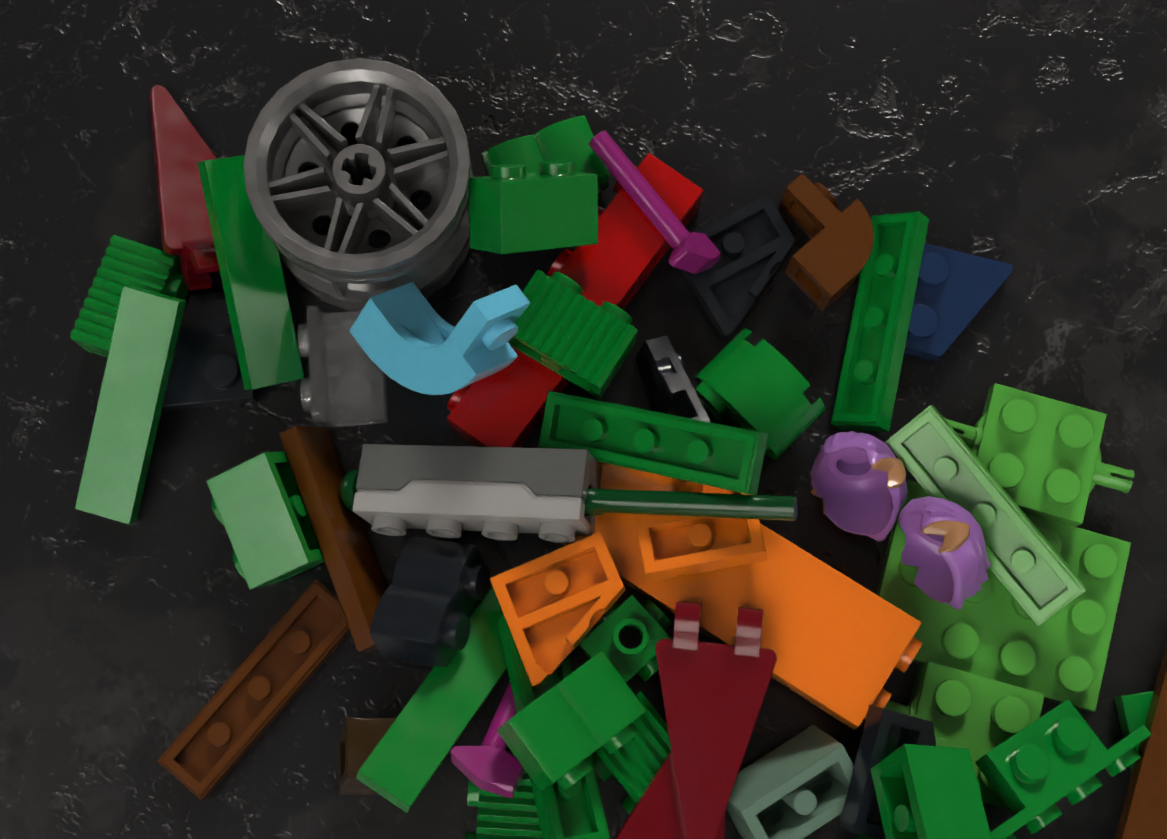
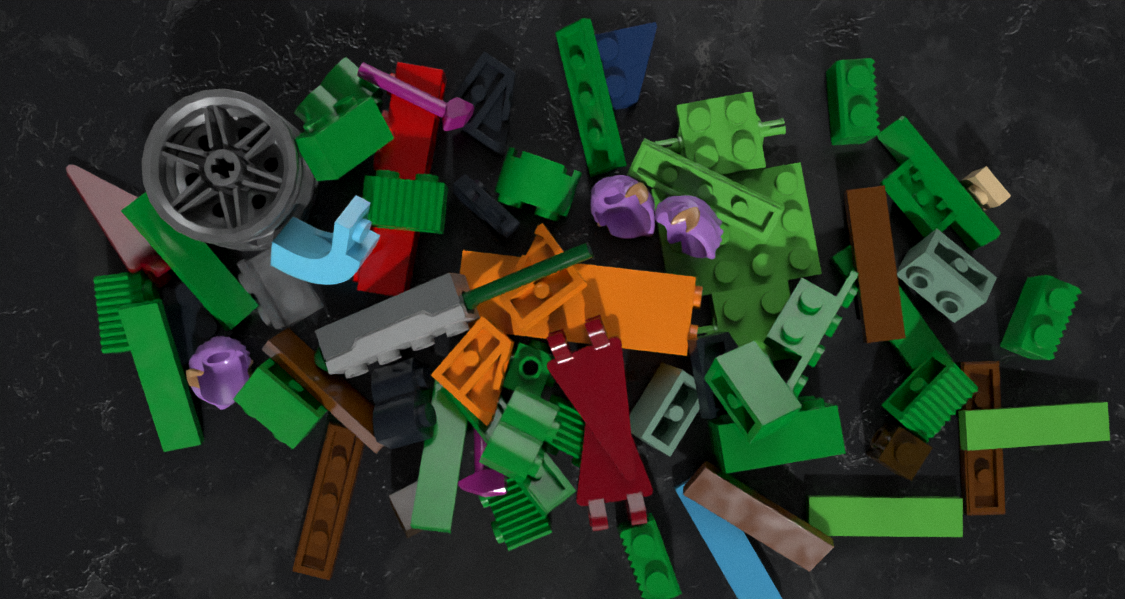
camera: 25 degrees left, 10 degrees up
green tile [538,391,768,495] -> none
reddish brown brick [779,173,873,312] -> none
none -> medium lavender hair [186,336,253,410]

